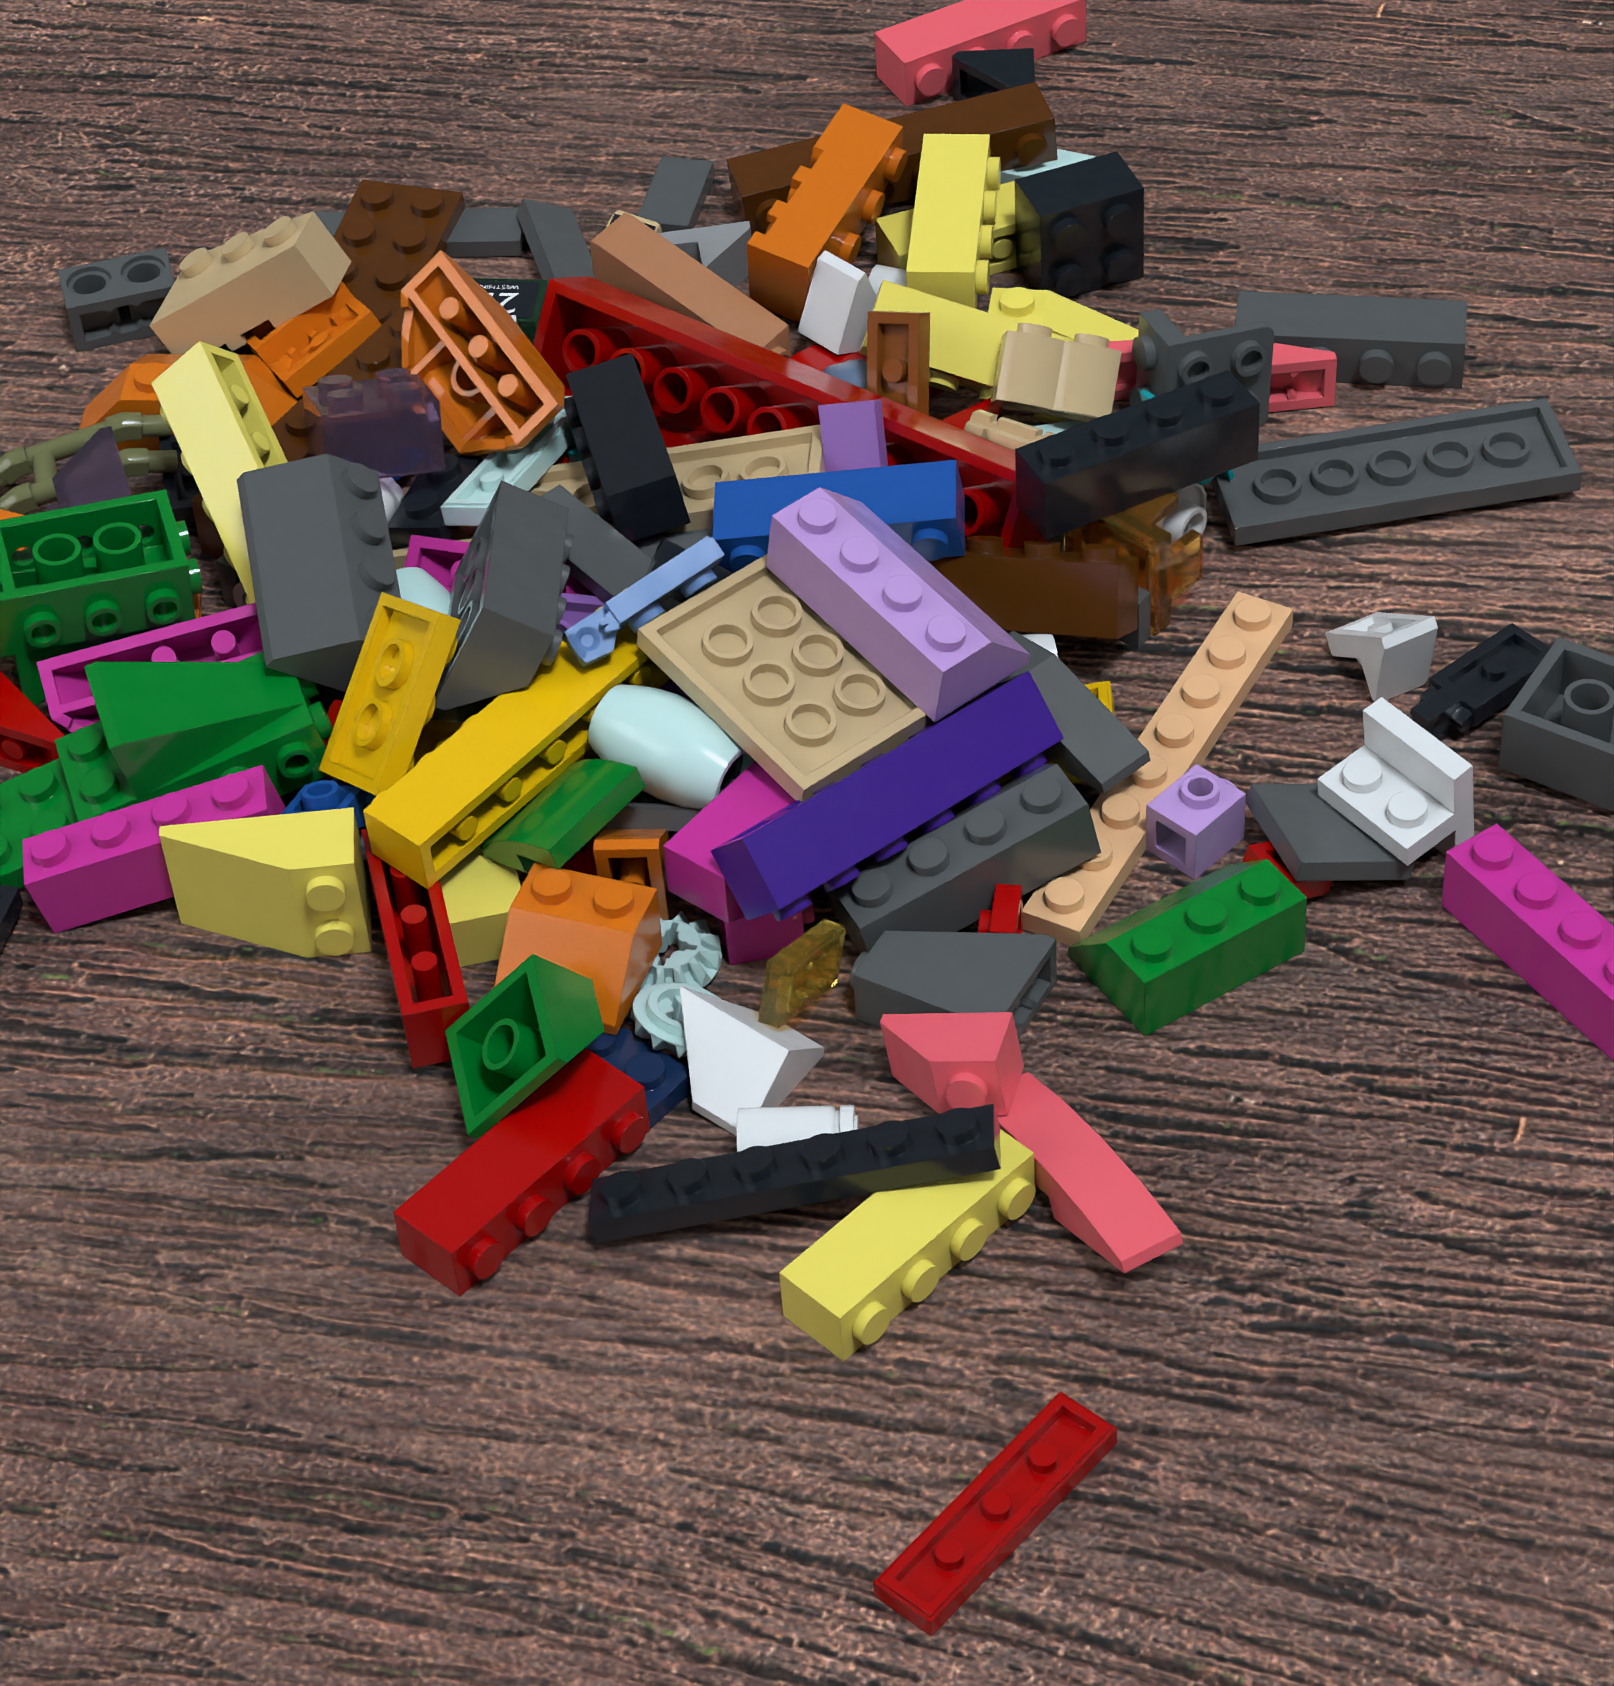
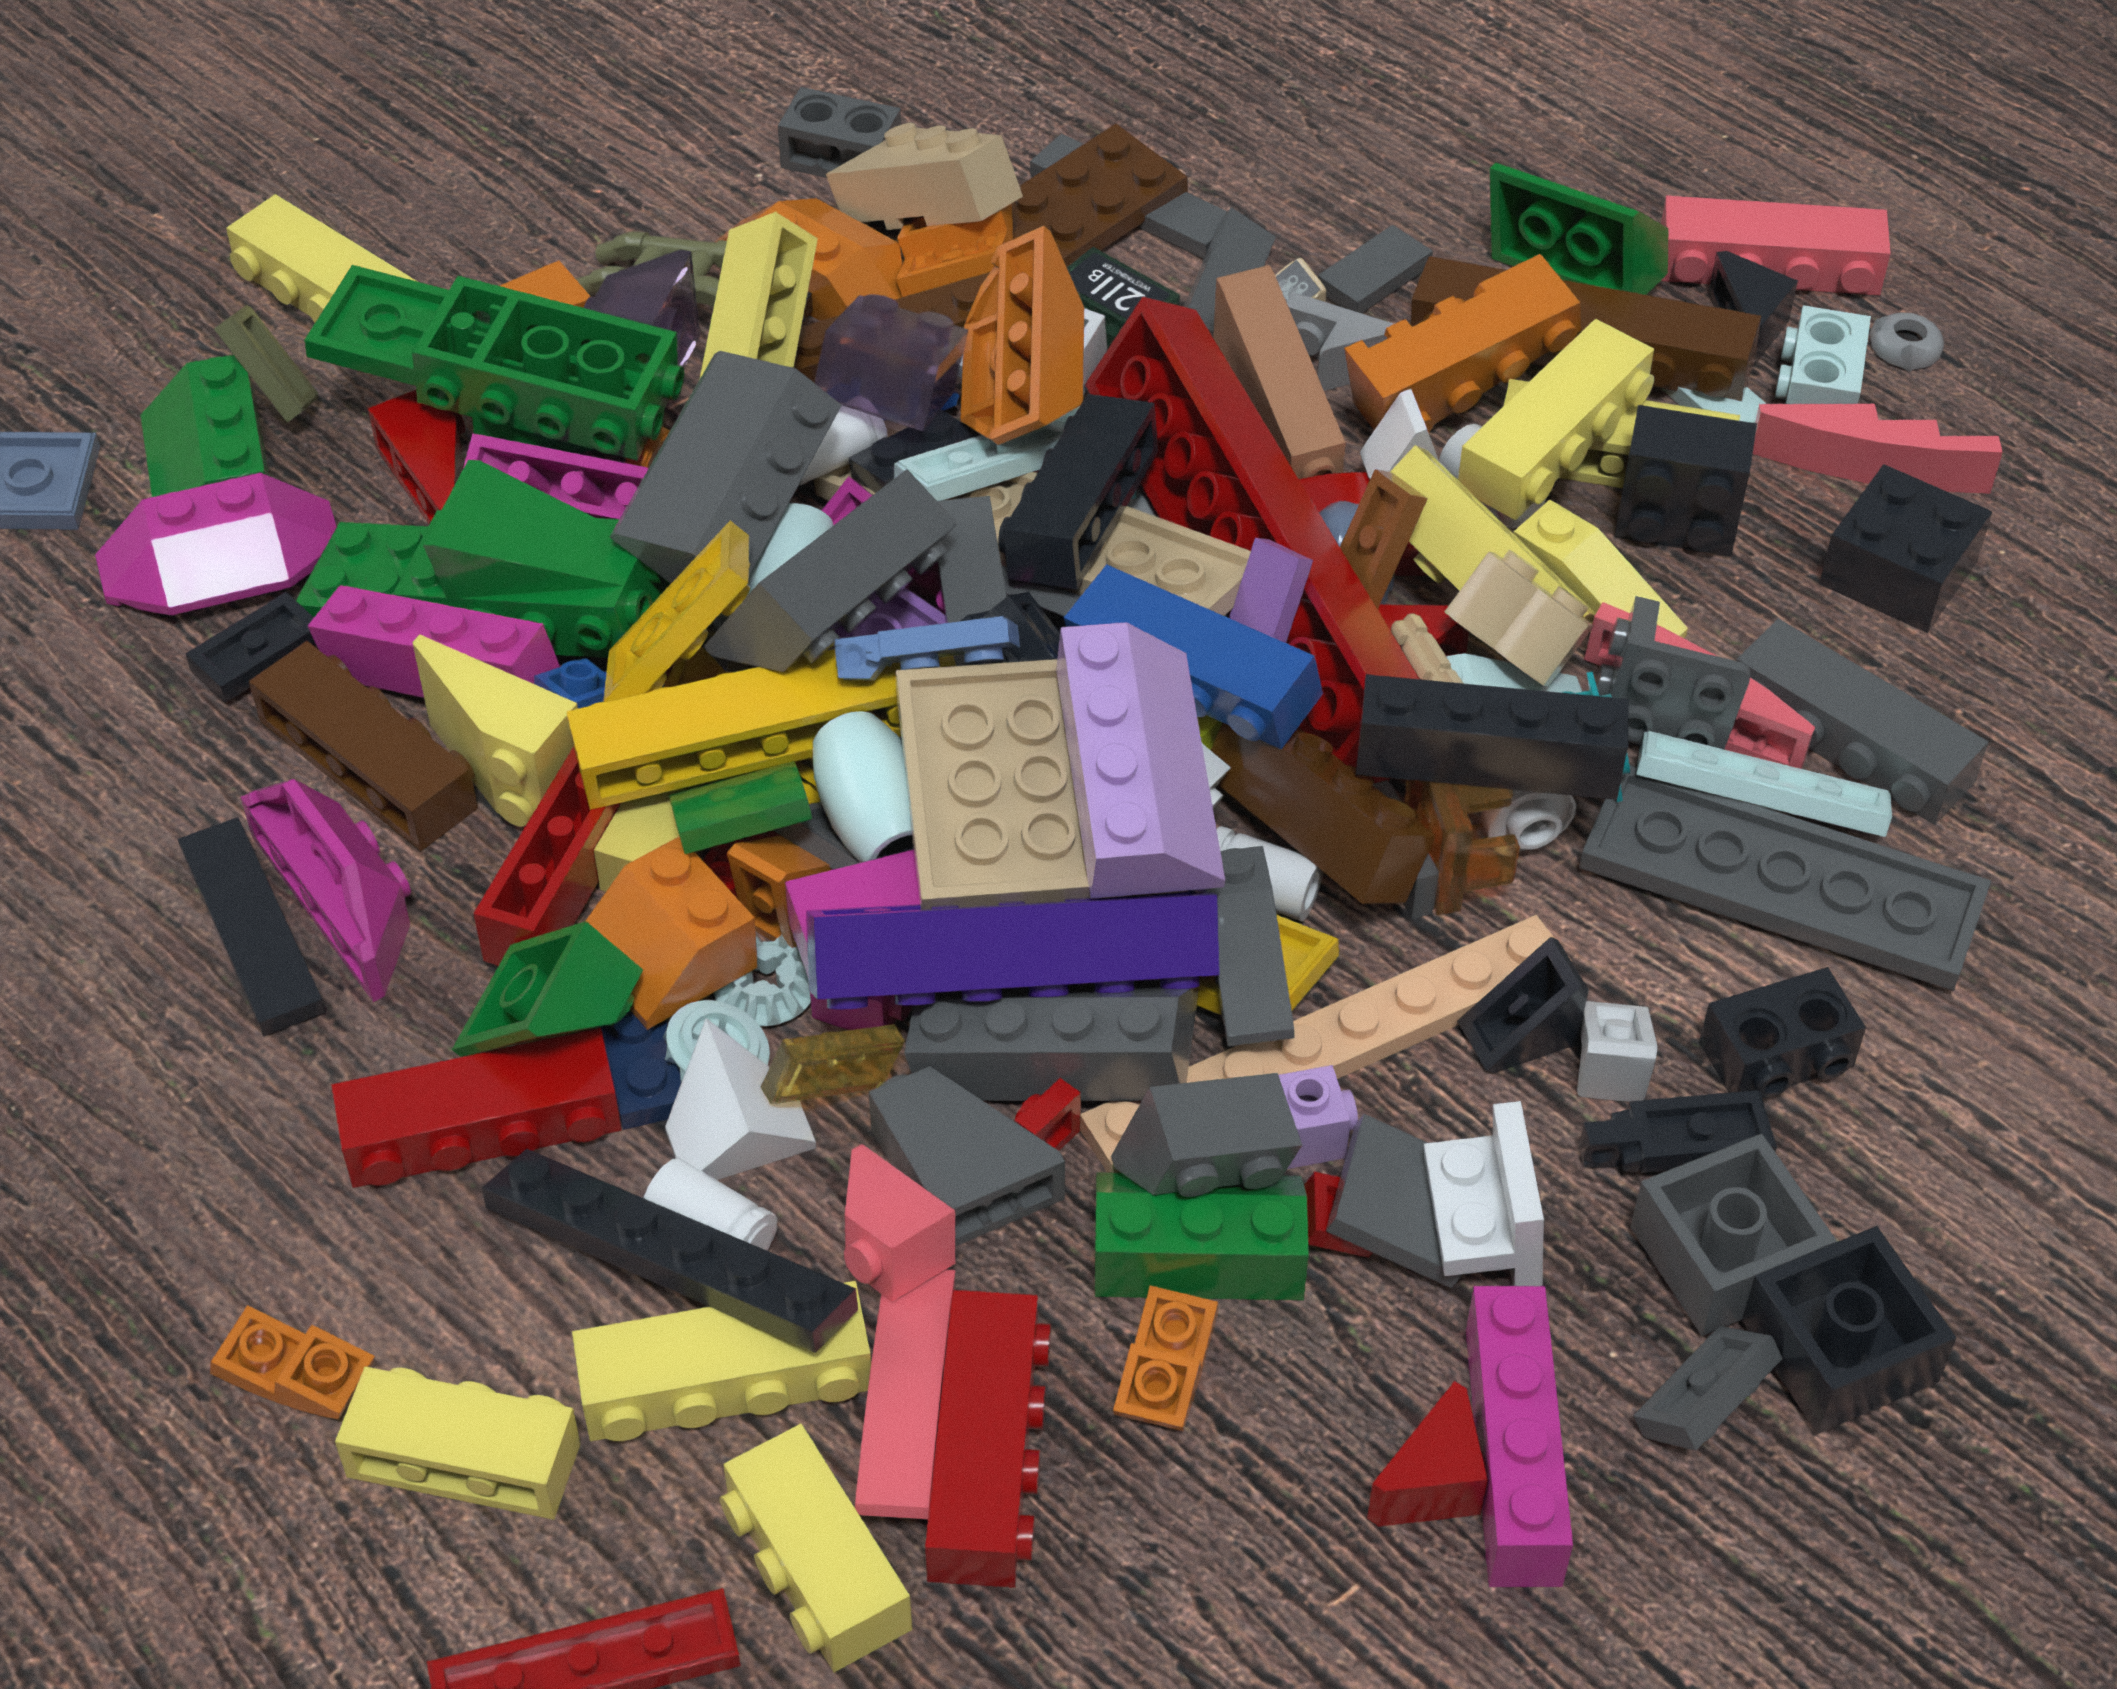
camera: 30 degrees right, 5 degrees up
none -> black tile [177,817,326,1037]
none -> orange slope [210,1305,375,1420]
none -> dark pink wedge [240,779,411,1002]
none -> reddish brown brick [249,641,478,852]
none -> light yellow brick [335,1367,581,1520]
none -> light yellow brick [720,1424,912,1673]
none -> red brick [925,1290,1051,1588]
none -> dark grey slope [1111,1073,1302,1197]
none -> orange slope [1113,1286,1219,1431]
none -> red slope [1367,1381,1488,1527]
none -> black slope [1457,937,1589,1073]
none -> green slope [1489,162,1669,295]
none -> light aqua tile [1636,731,1892,837]
none -> black brick [1699,967,1866,1098]
none -> coral slope [1753,404,2003,494]
none -> light aqua brick [1775,306,1871,404]
none -> black brick [1819,464,1993,633]
none -> light grey piece [1870,312,1944,372]

